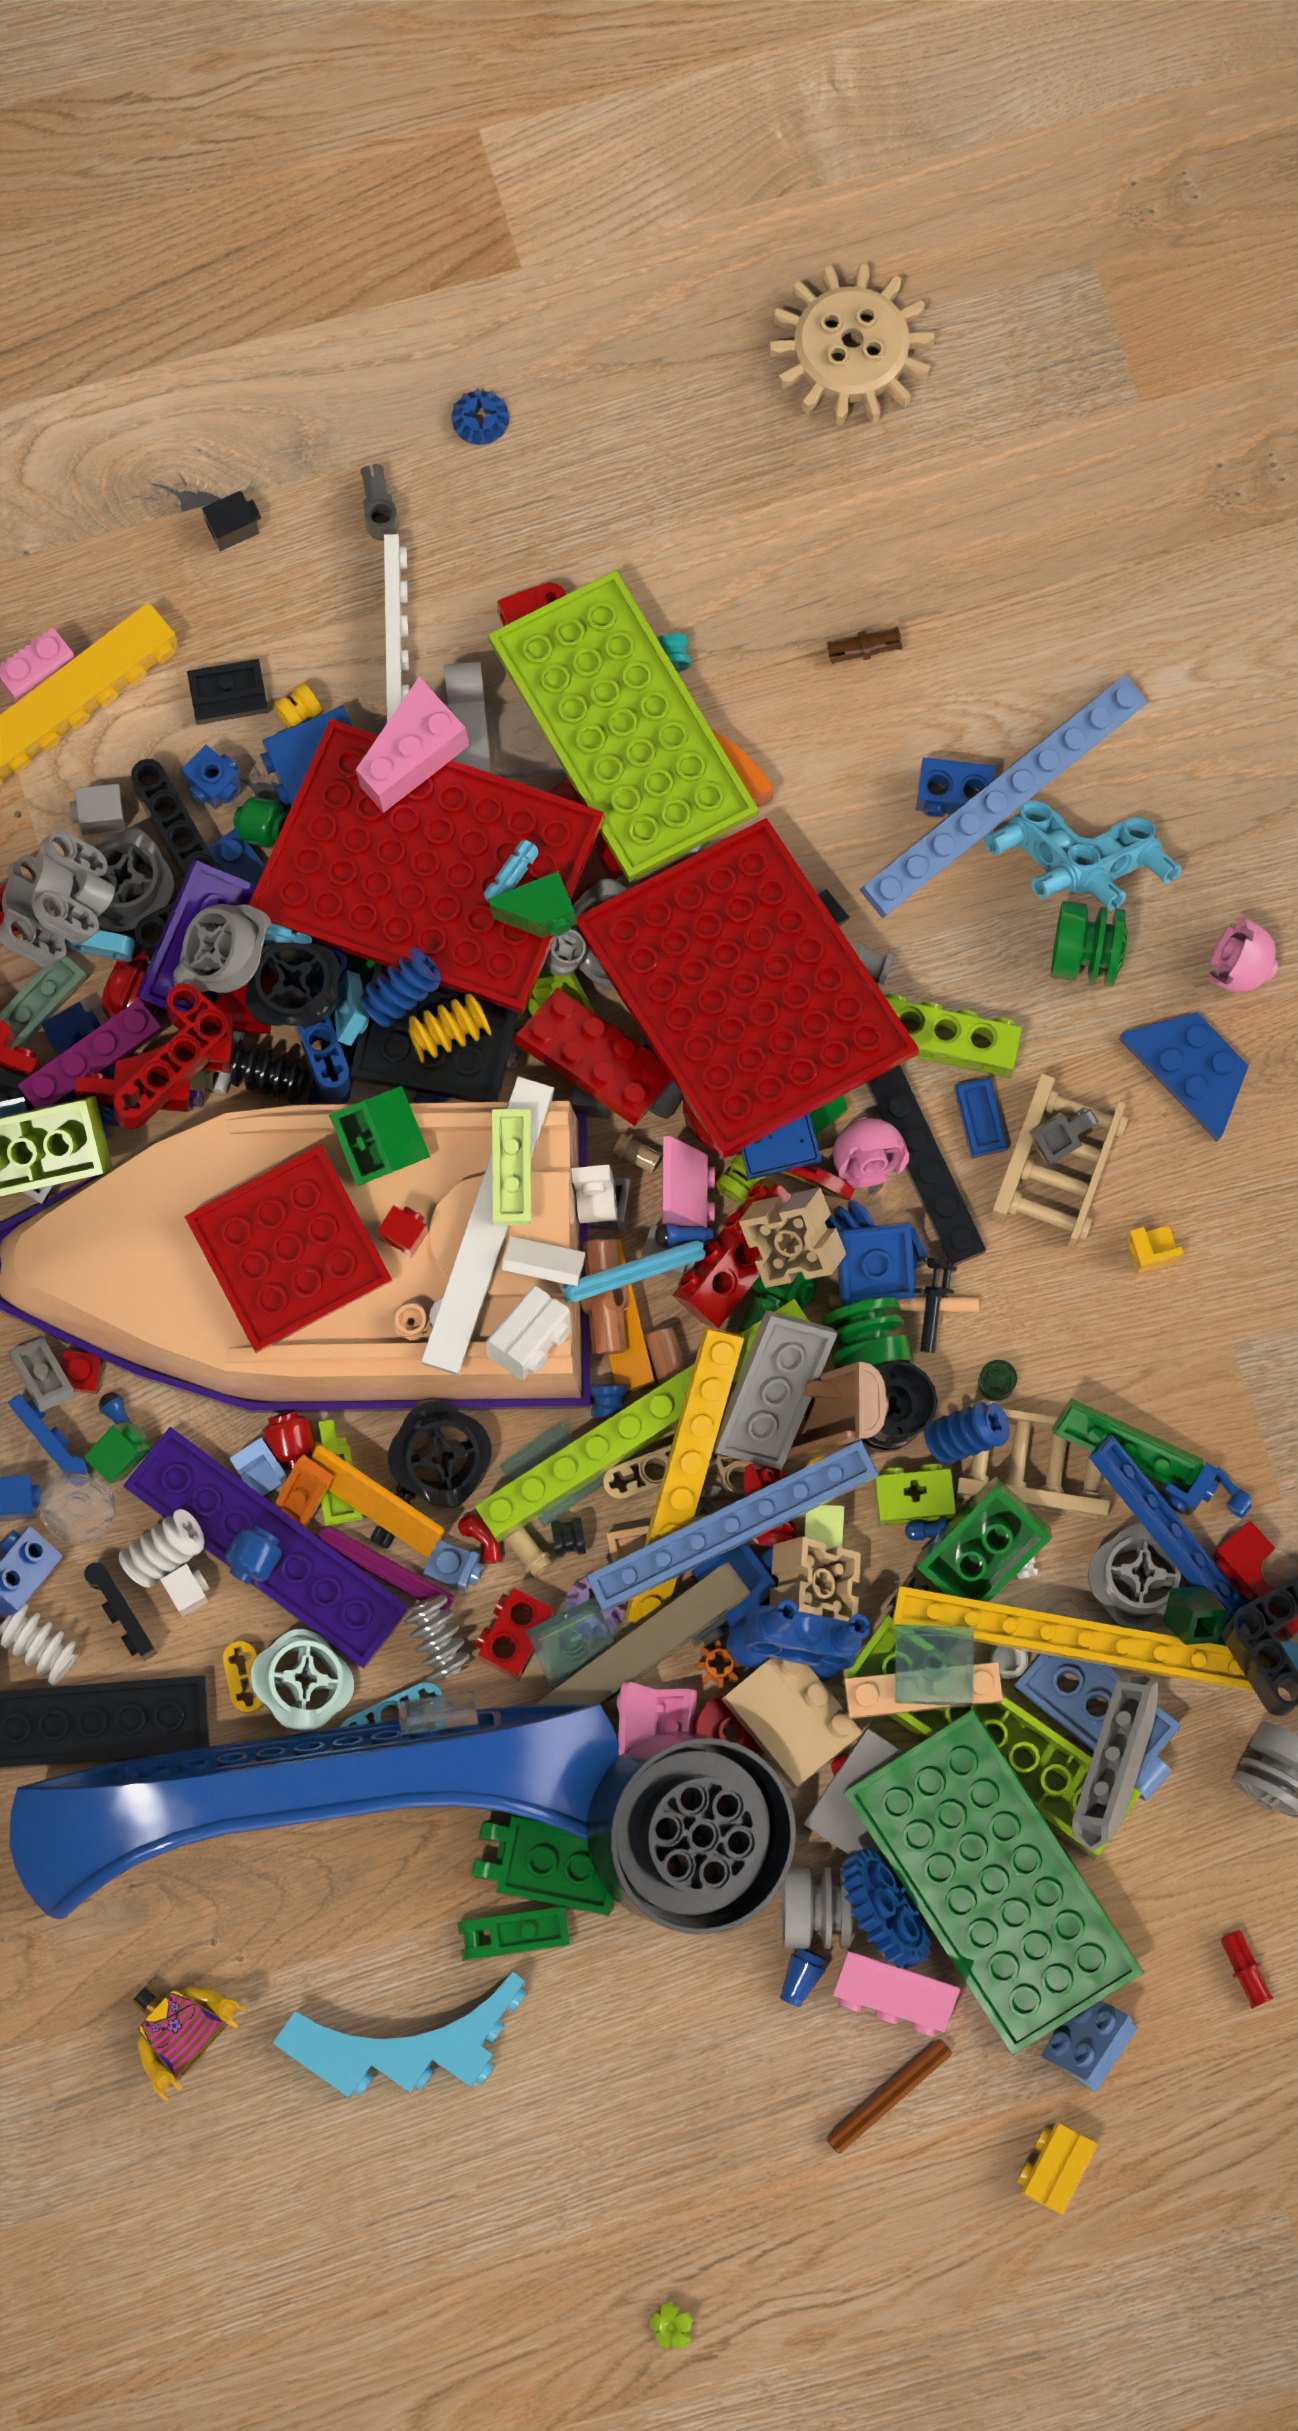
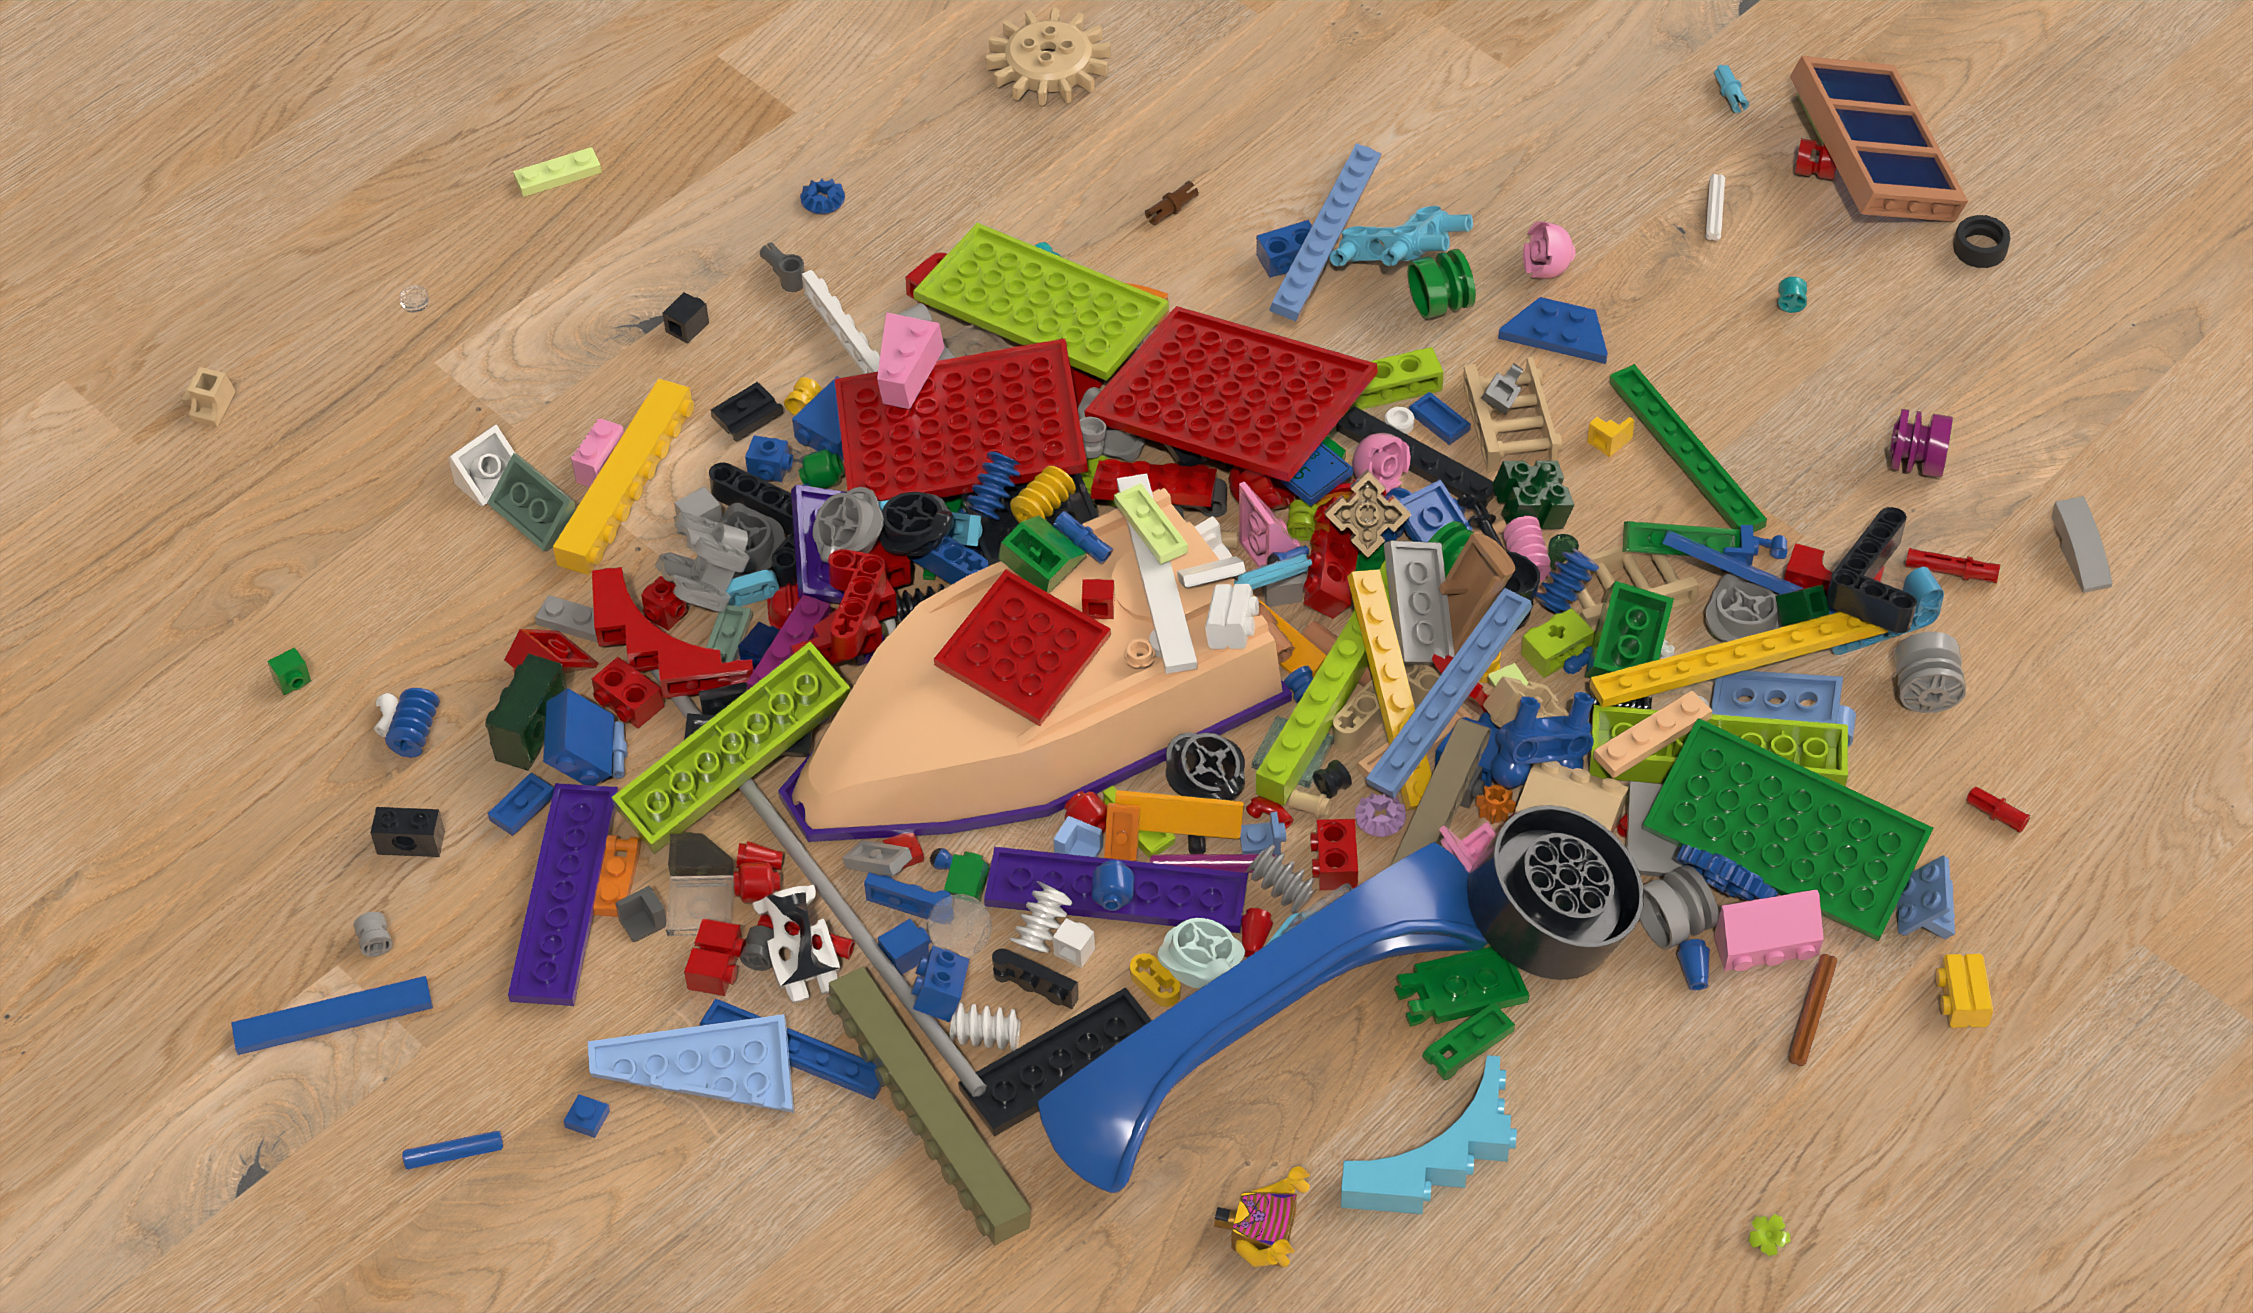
camera: 25 degrees left, 25 degrees down
medium azure axle [484,840,539,902] -> none
green slope [488,872,577,937] -> none
clear light blue plate [526,1597,615,1691] -> none
clear light blue plate [895,1625,974,1706] -> none
light grey brick [1072,1673,1158,1852] -> none
none -> yellowish green plate [513,147,602,197]
none -> blue pin [1053,511,1113,564]
none -> red cone [1242,908,1273,958]
none -> white tile [1385,407,1414,434]
none -> dark green brick [1492,461,1574,529]
none -> bright pink piece [1503,516,1552,582]
none -> green plate [1609,364,1767,533]

